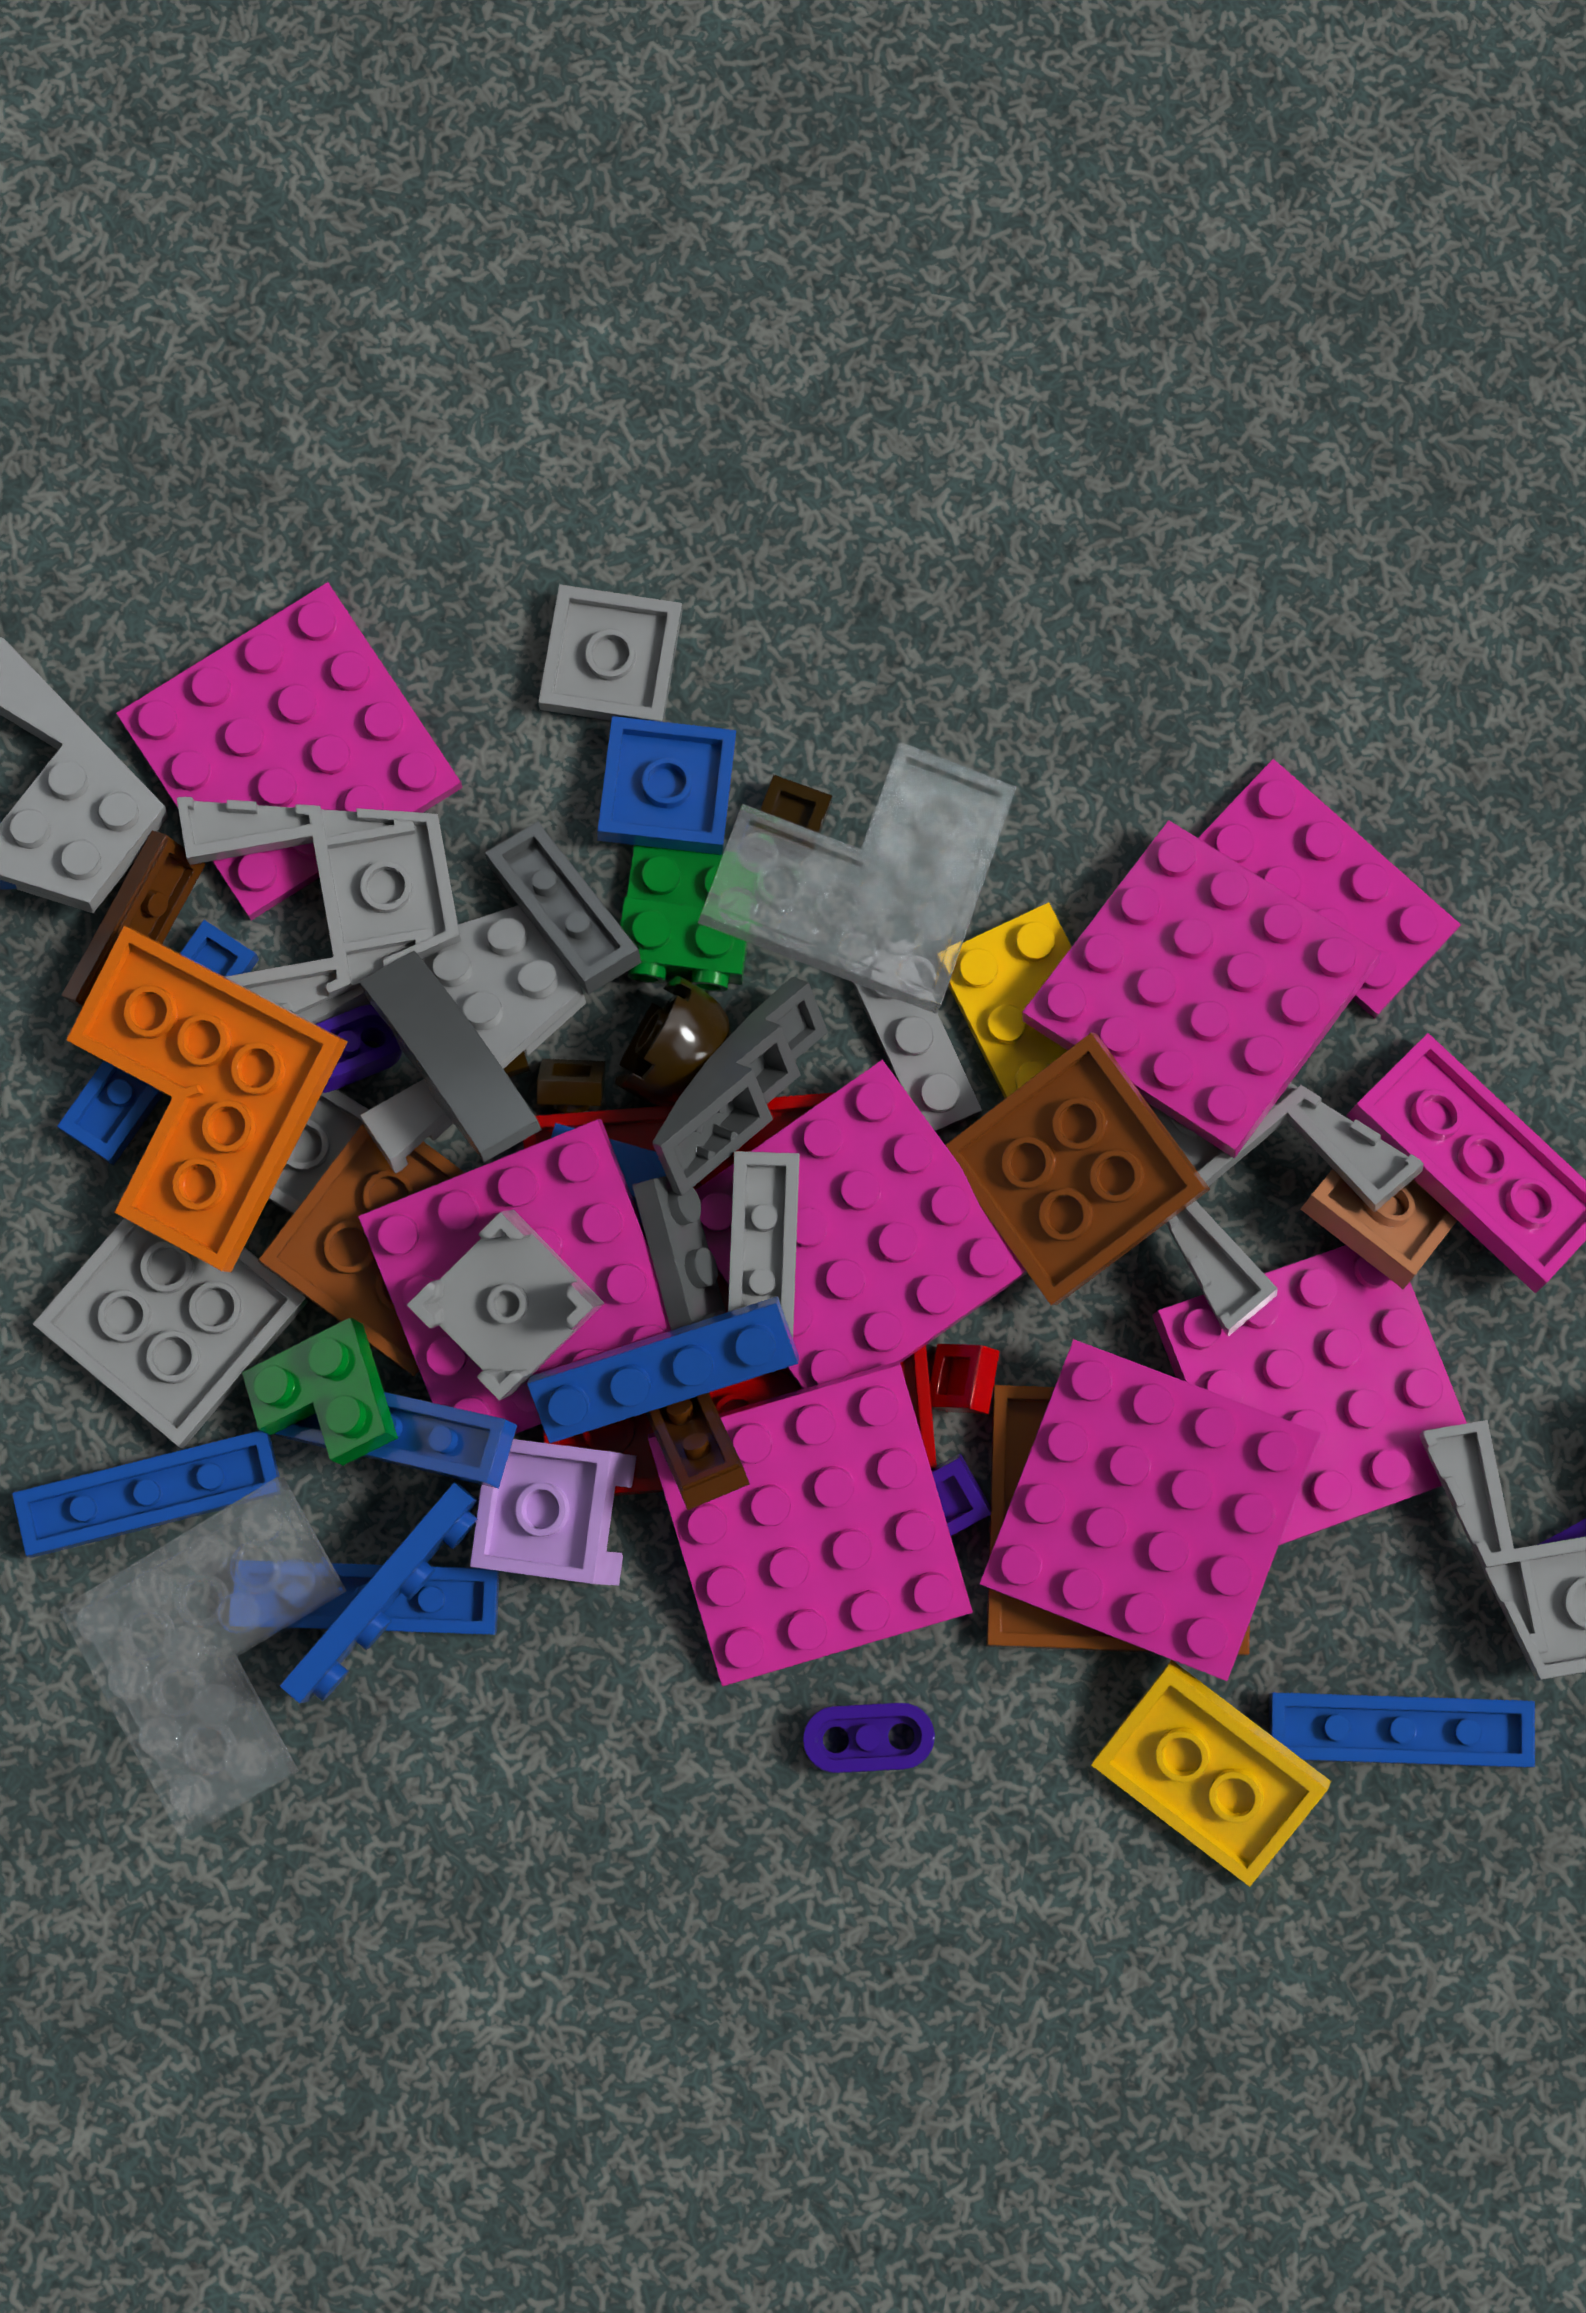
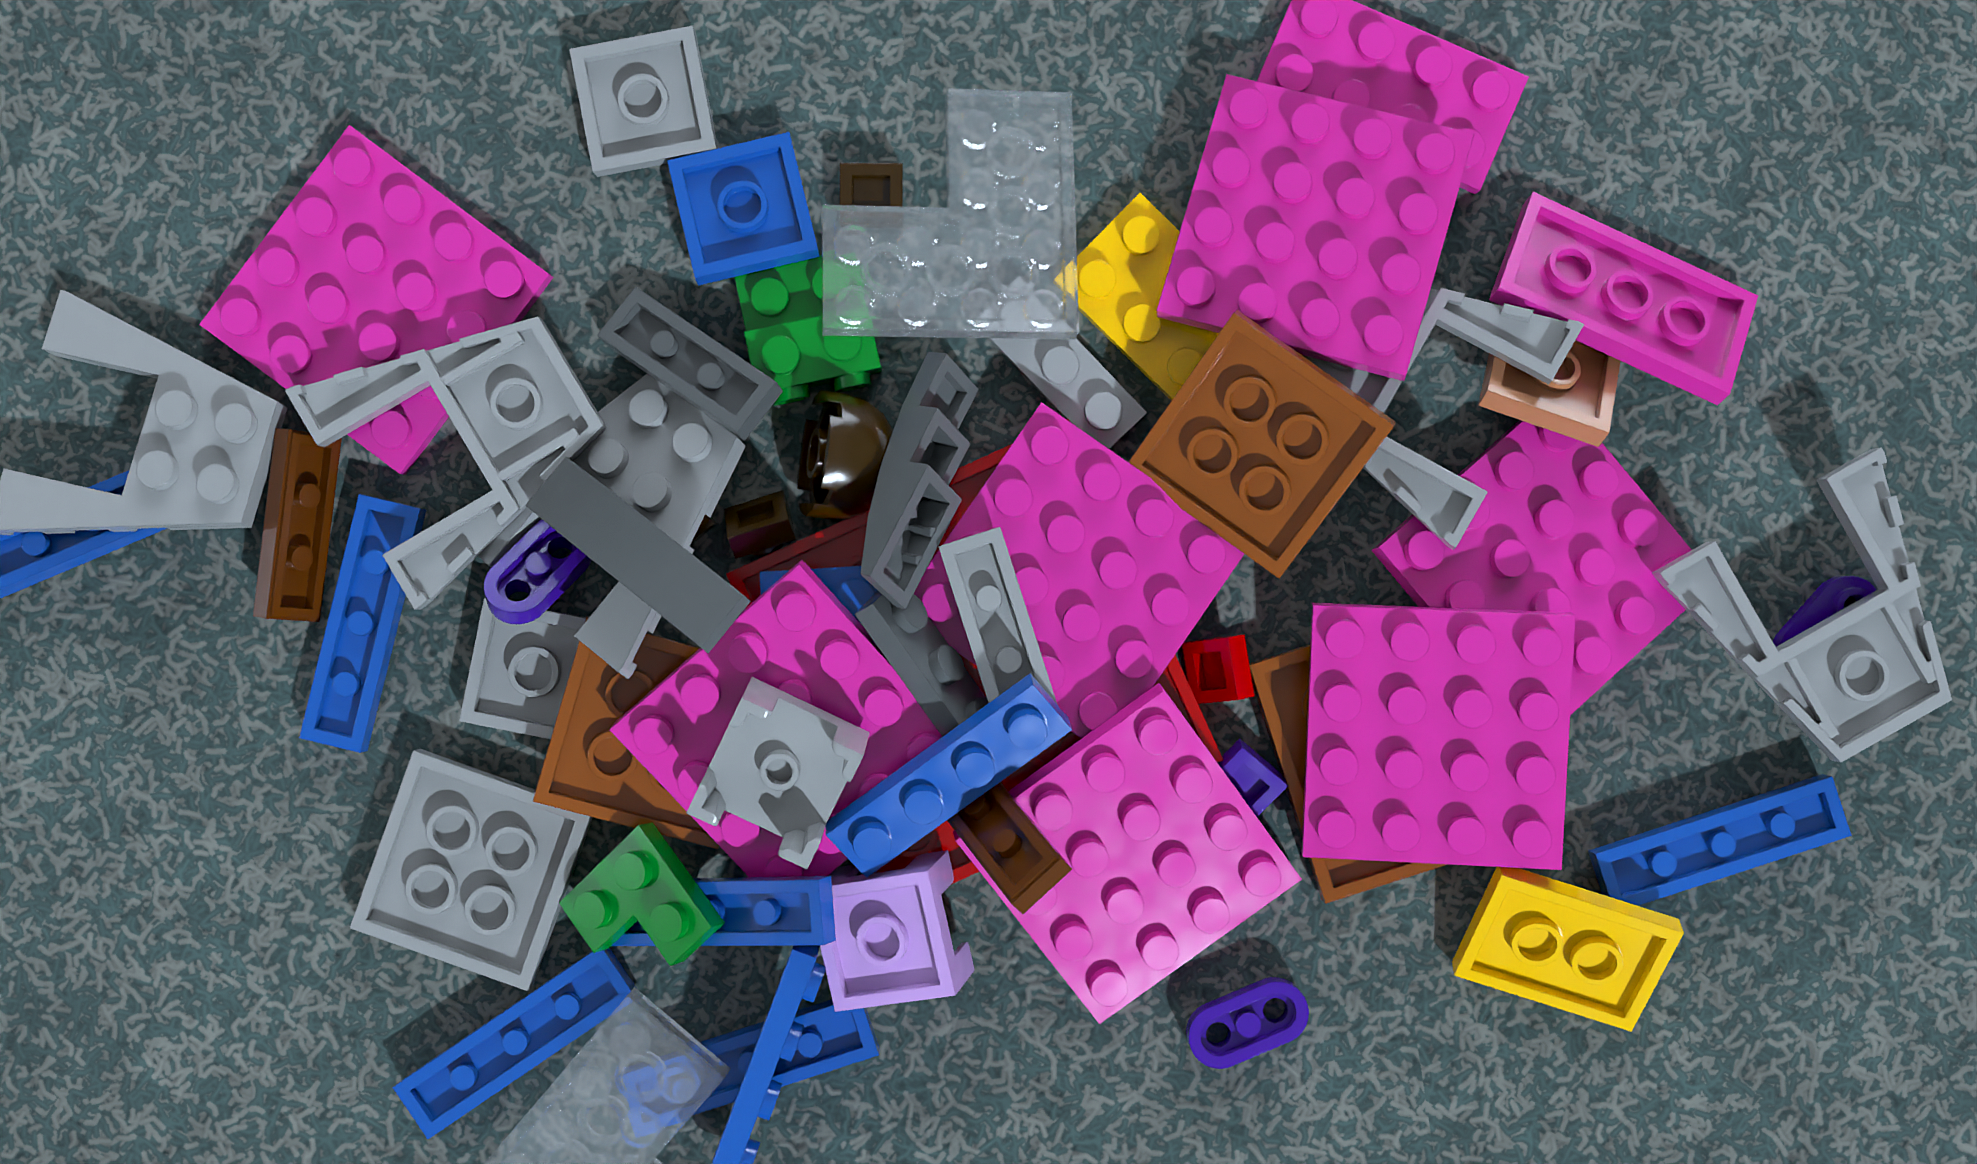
camera: 25 degrees left, 10 degrees up
orange plate [66,926,348,1273] -> none

